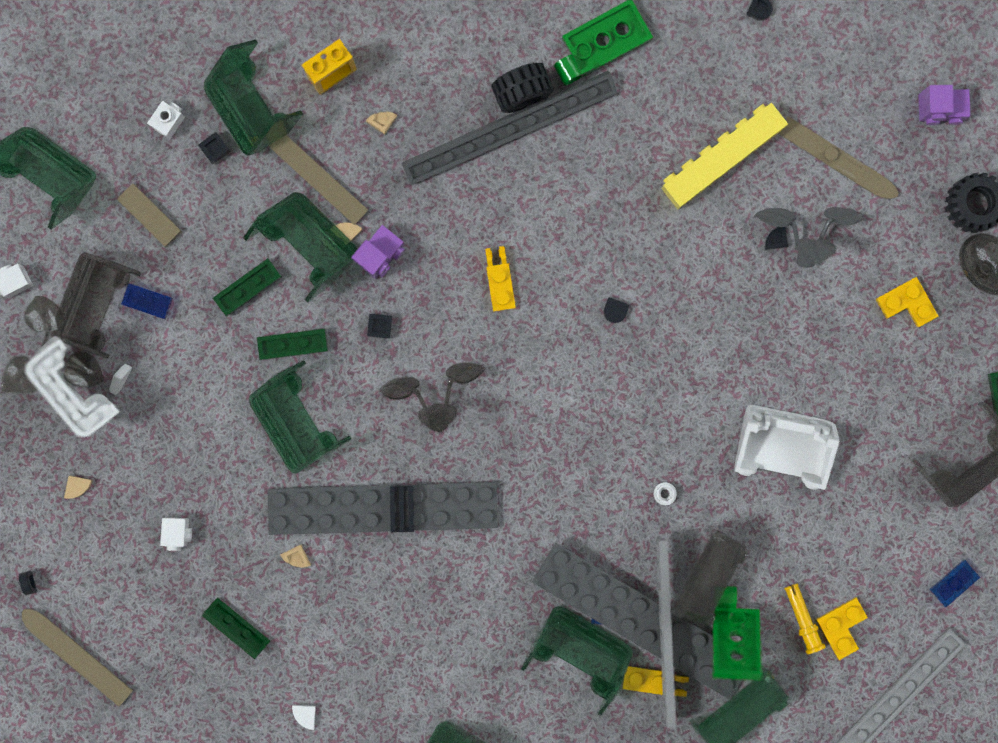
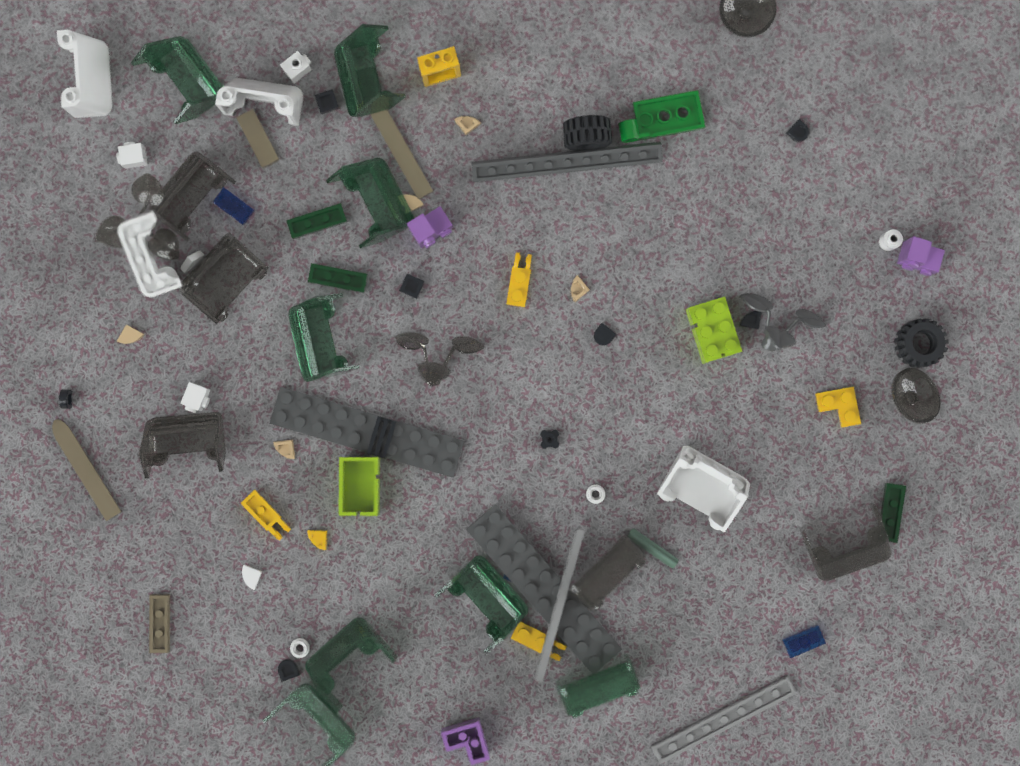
camera: 15 degrees right, 0 degrees up
dark green plate [202,597,270,660] -> none
light yellow brick [661,102,788,209] -> none
green hinge [713,585,762,681] -> none
dark tan piece [778,116,899,199] -> none
yellow pin [784,583,826,654] -> none
yellow plate [815,597,868,660] -> none
none -> clear smoke windscreen [138,412,226,479]
none -> clear smoke windscreen [178,232,269,324]
none -> white windscreen [215,78,303,126]
none -> yellow hinge [241,490,291,541]
none -> yellow tile [307,530,327,550]
none -> lime piece [339,457,380,516]
none -> black plate [540,430,559,449]
none -> tan tile [571,275,590,302]
none -> sand green axle [627,528,679,568]
none -> lime piece [686,296,742,364]
none -> white brick [879,229,903,251]

